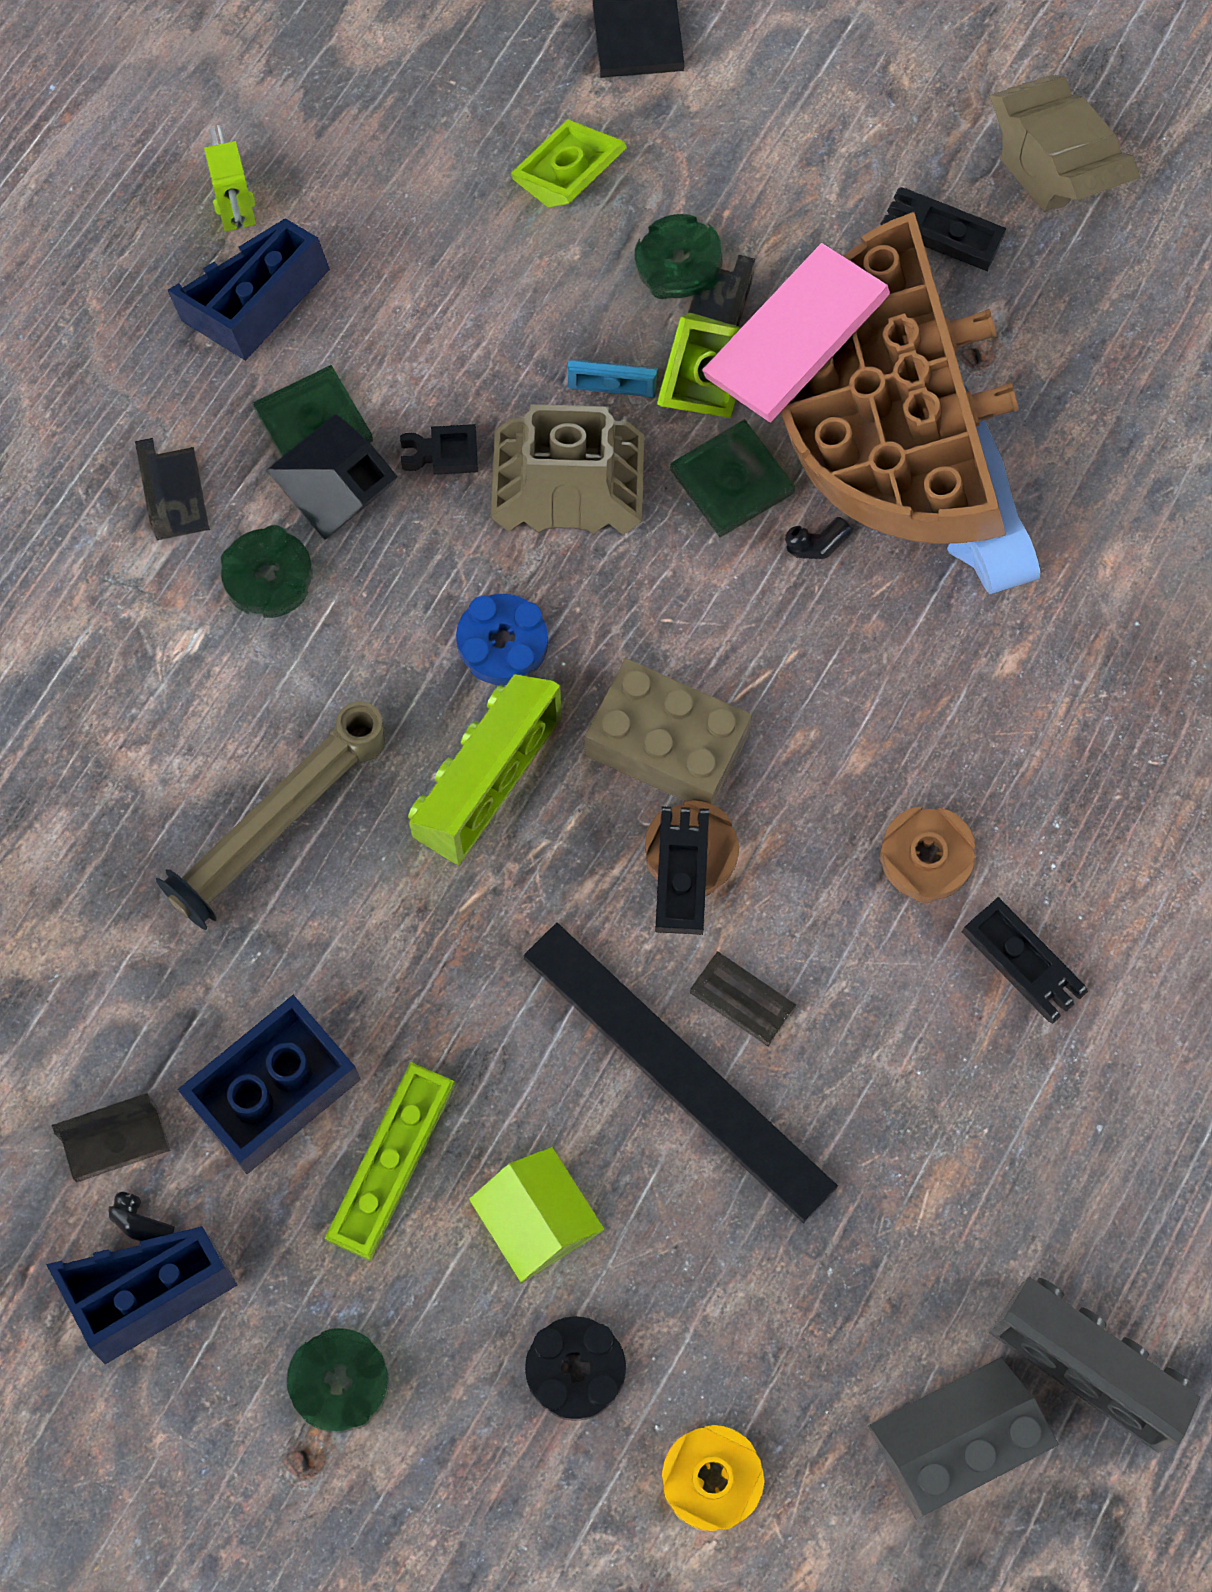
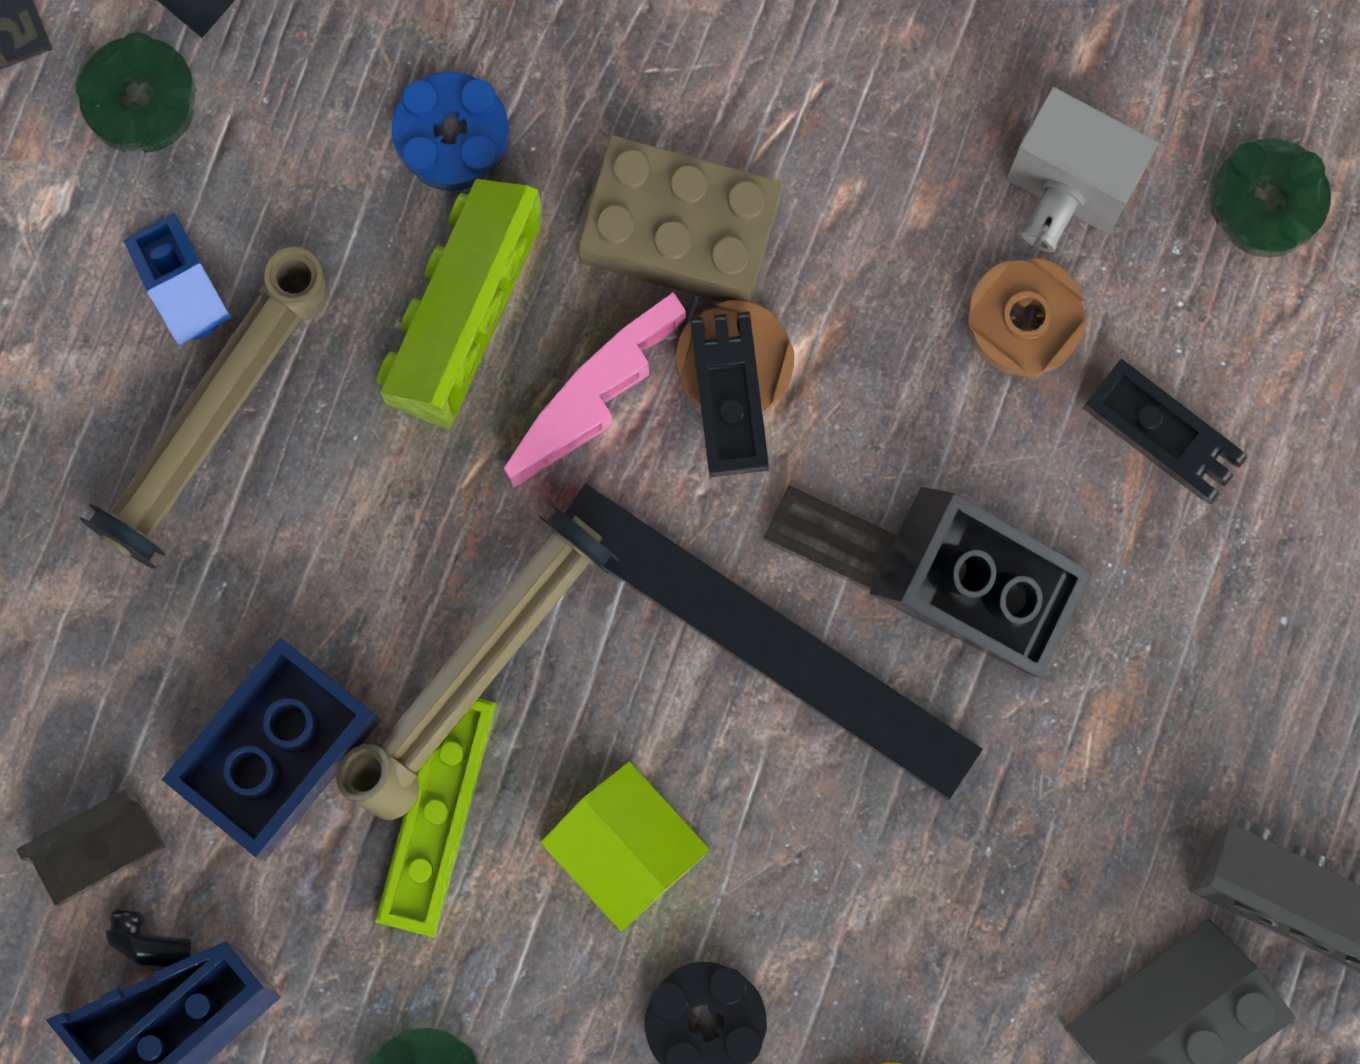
camera: 10 degrees left, 10 degrees up
none -> blue slope [123,213,231,346]
none -> dark tan piece [336,503,619,820]
none -> bright pink slope [504,292,686,488]
none -> black slope [869,487,1093,679]
none -> light grey brick [1007,87,1159,252]
none -> clear green plate [1210,138,1331,257]

